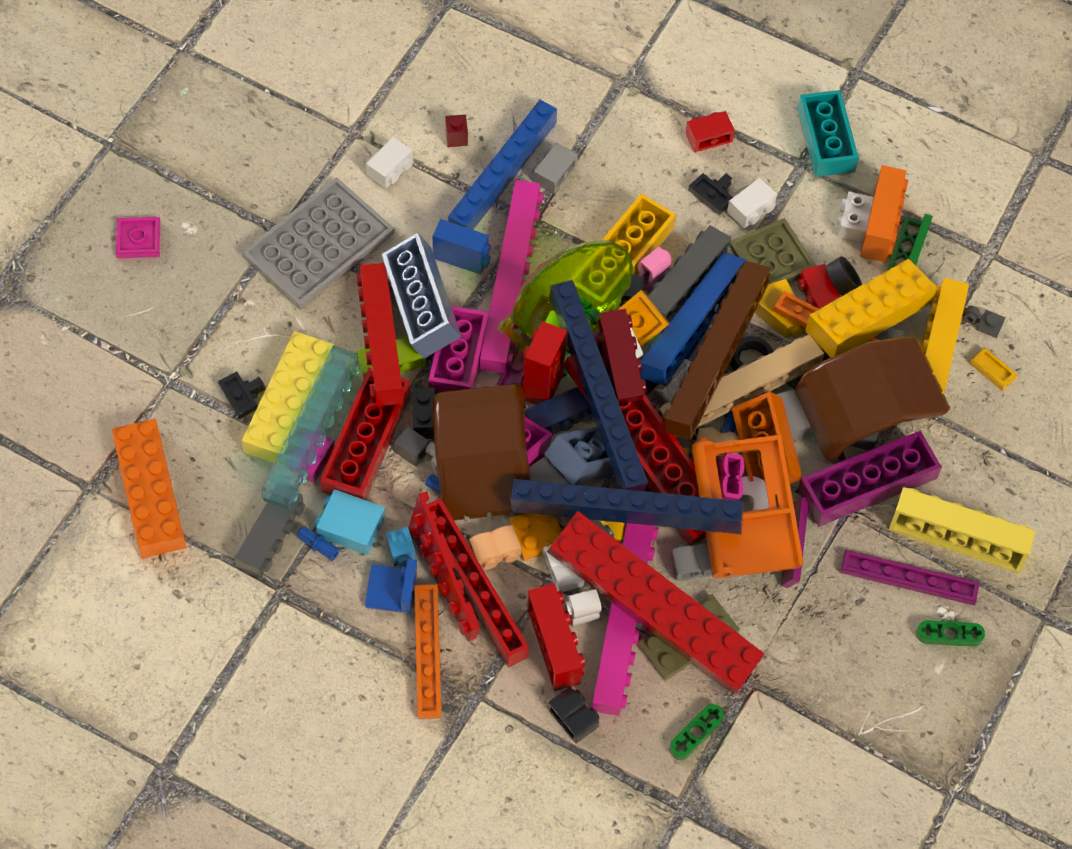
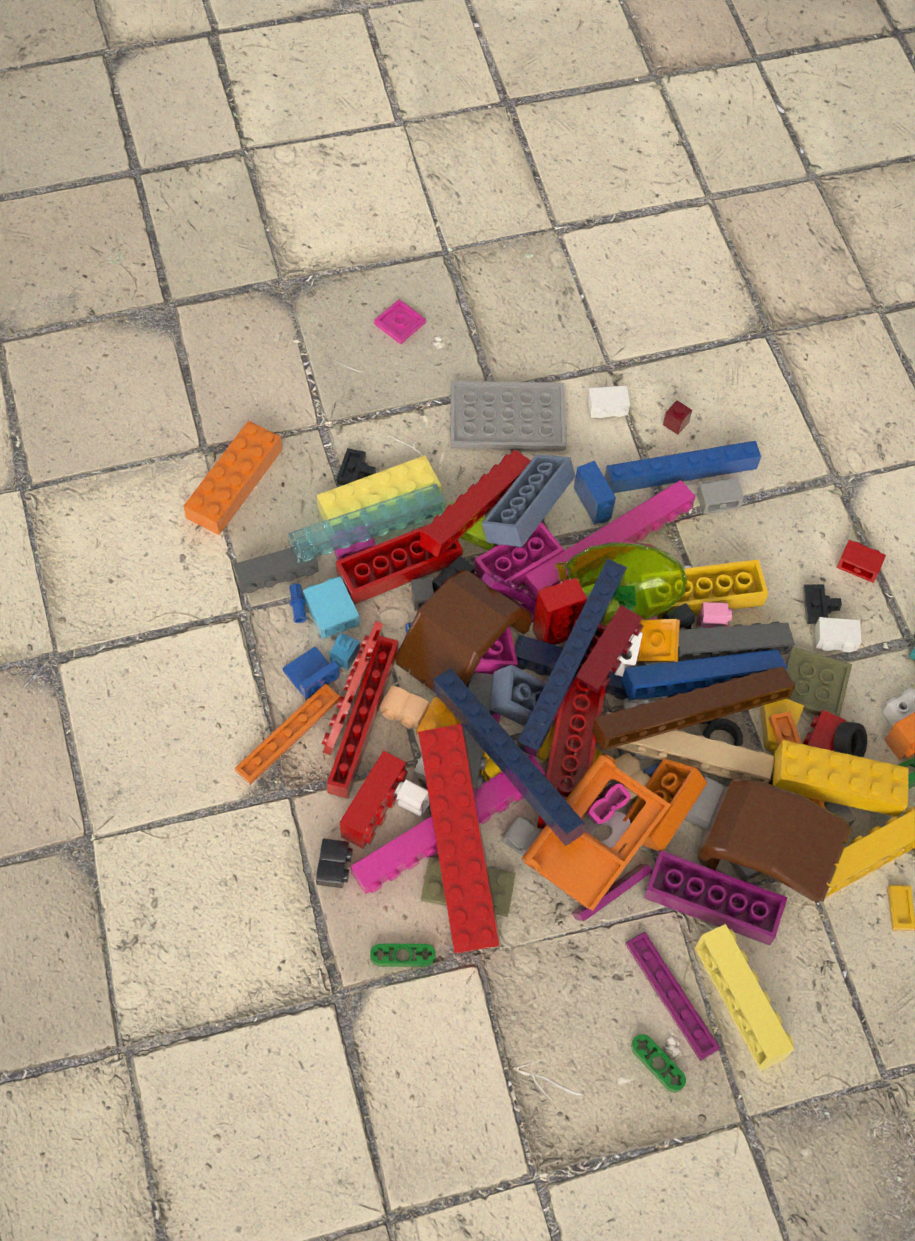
camera: 45 degrees right, 0 degrees up
none -> magenta plate [481,573,536,608]

